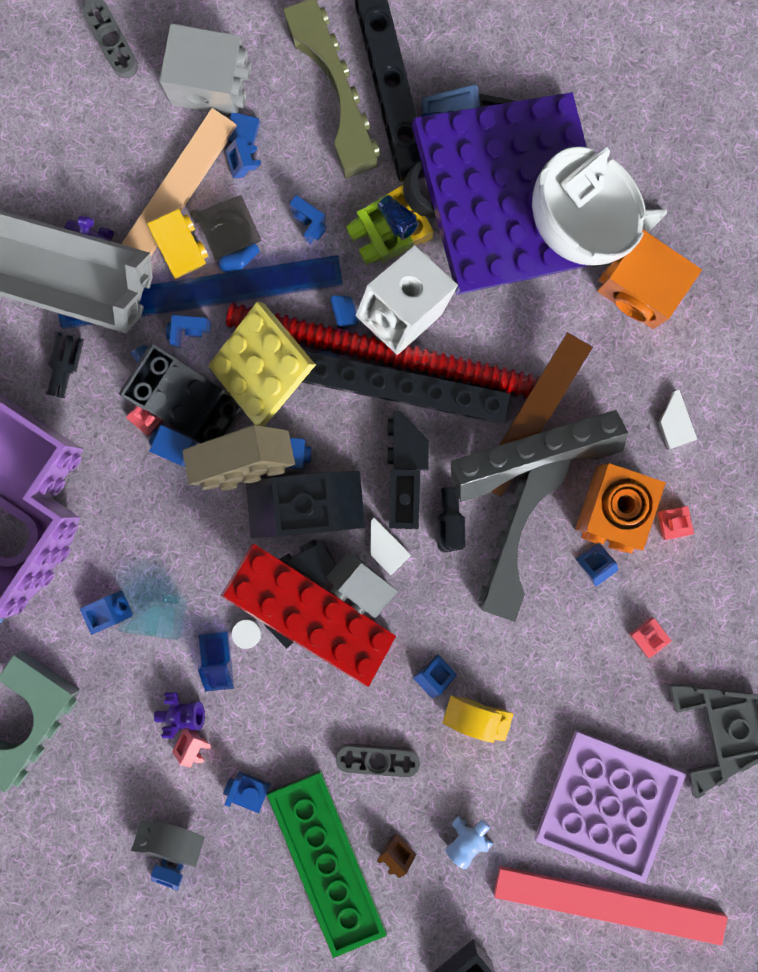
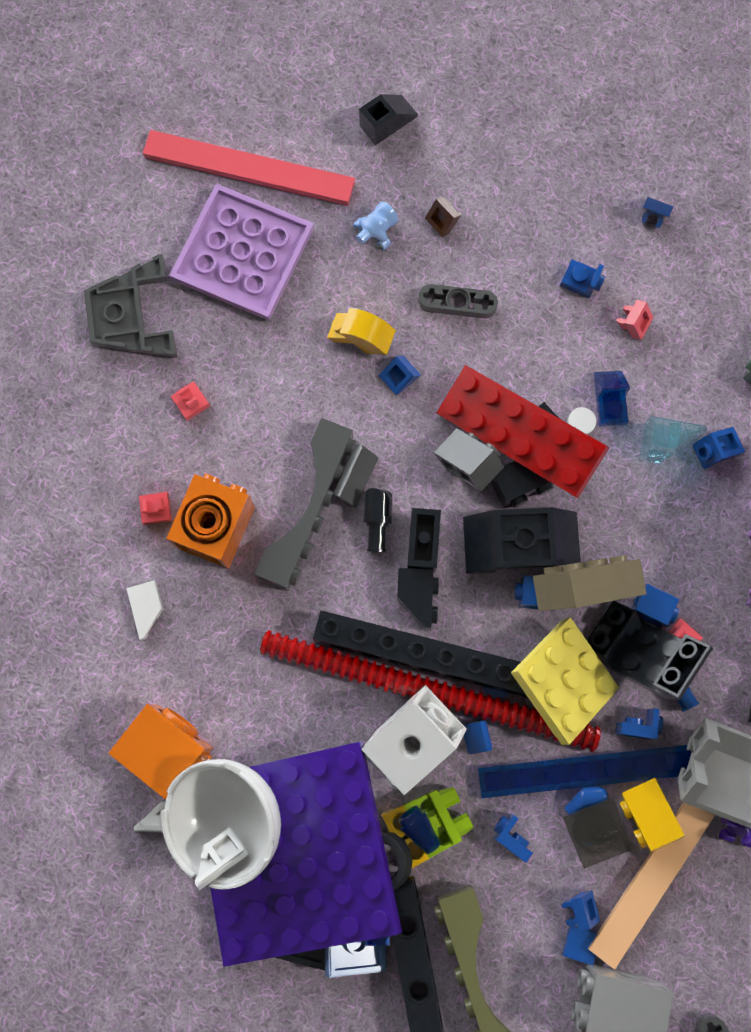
camera: 175 degrees left, 10 degrees down
dark grey brick [131,821,205,867] -> none
dark purple piece [154,692,205,739] -> none
green plate [267,770,387,958] -> none
white tile [371,518,411,575] -> none
dark grey arch [451,410,628,502] -> none
reddish brown tile [491,332,593,497] -> none
blue slope [576,543,618,587] -> none
none -> dark grey tile [333,444,379,508]

